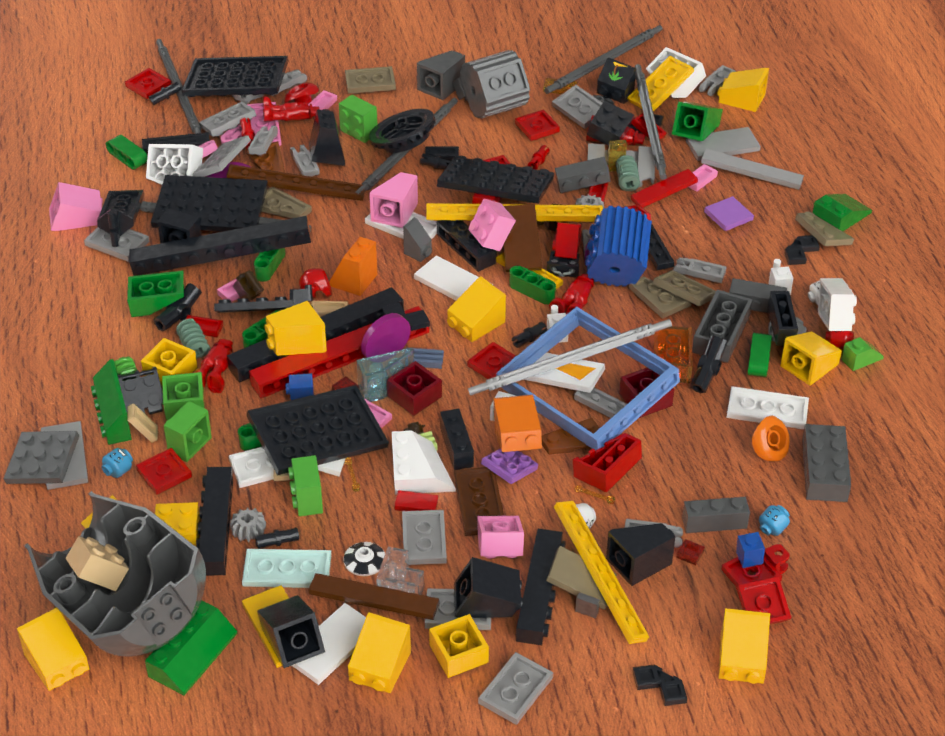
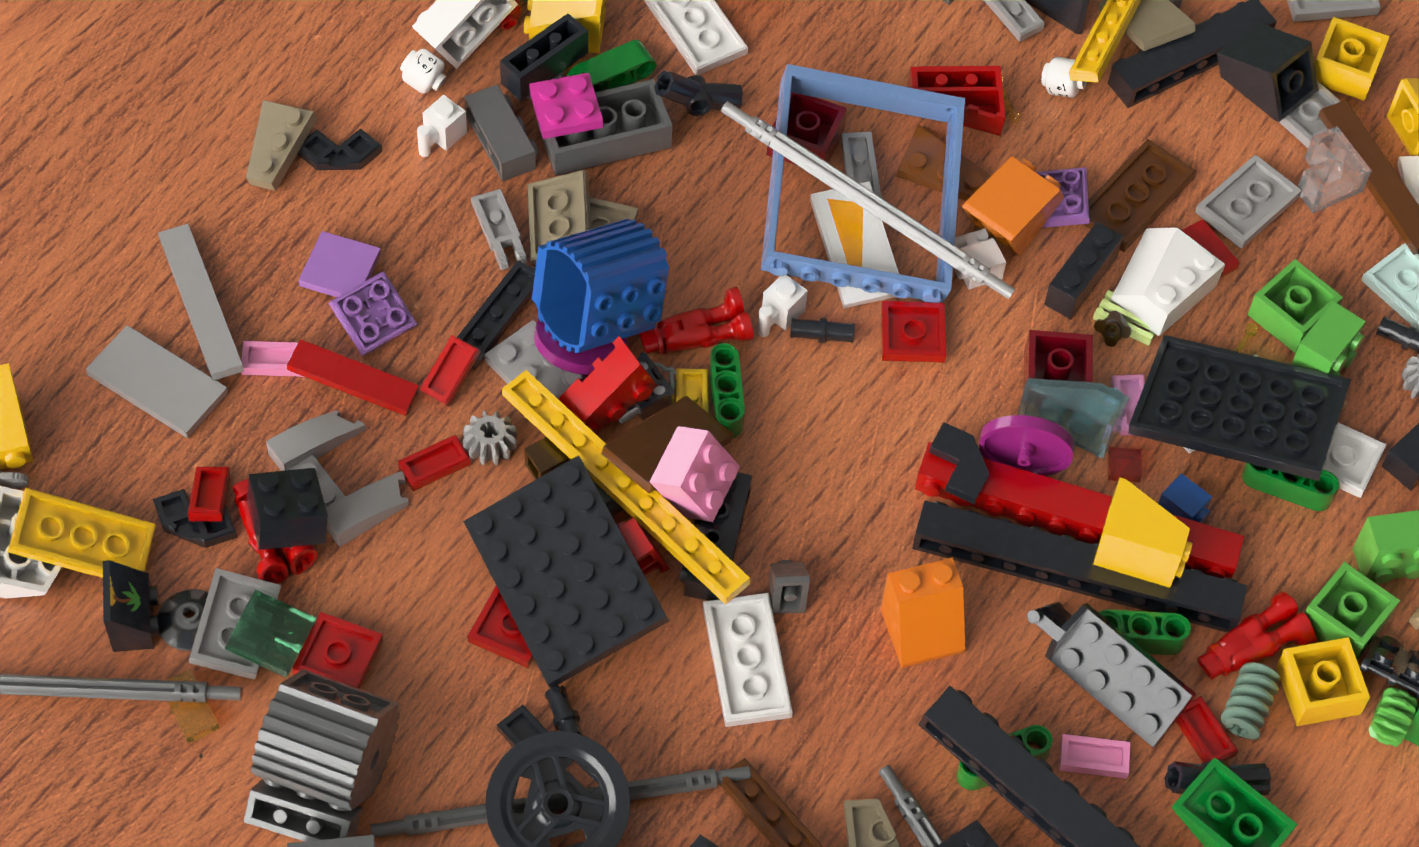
camera: 135 degrees left, 15 degrees up
dark brown brick [233,270,264,301] -> none
red helmet [299,268,333,298] -> none
tan tile [311,301,349,317] -> none
dish [344,542,386,576] -> none
bright pink slope [370,172,418,228] -> none
sand blue tile [404,347,444,369] -> none
white tile [414,255,493,300] -> none
yellow slope [447,276,506,342] -> none
bright pink slope [477,516,524,558] -> none
red pin [527,145,550,170] -> none
dark grey brick [555,156,611,193] -> none
clear yellow tile [607,140,627,172] -> none
sand green piece [616,155,640,191] -> none
dark grey axle [635,64,667,180] -> none
clear orange brick [652,326,693,383] -> none
green slope [672,102,723,141] -> none
green slope [812,194,872,231] -> none
none -> clear green slope [225,589,317,678]
none -> medium lavender tile [329,271,417,357]
none -> dark pink plate [529,73,603,139]
none -> bright green brick [1248,259,1343,353]

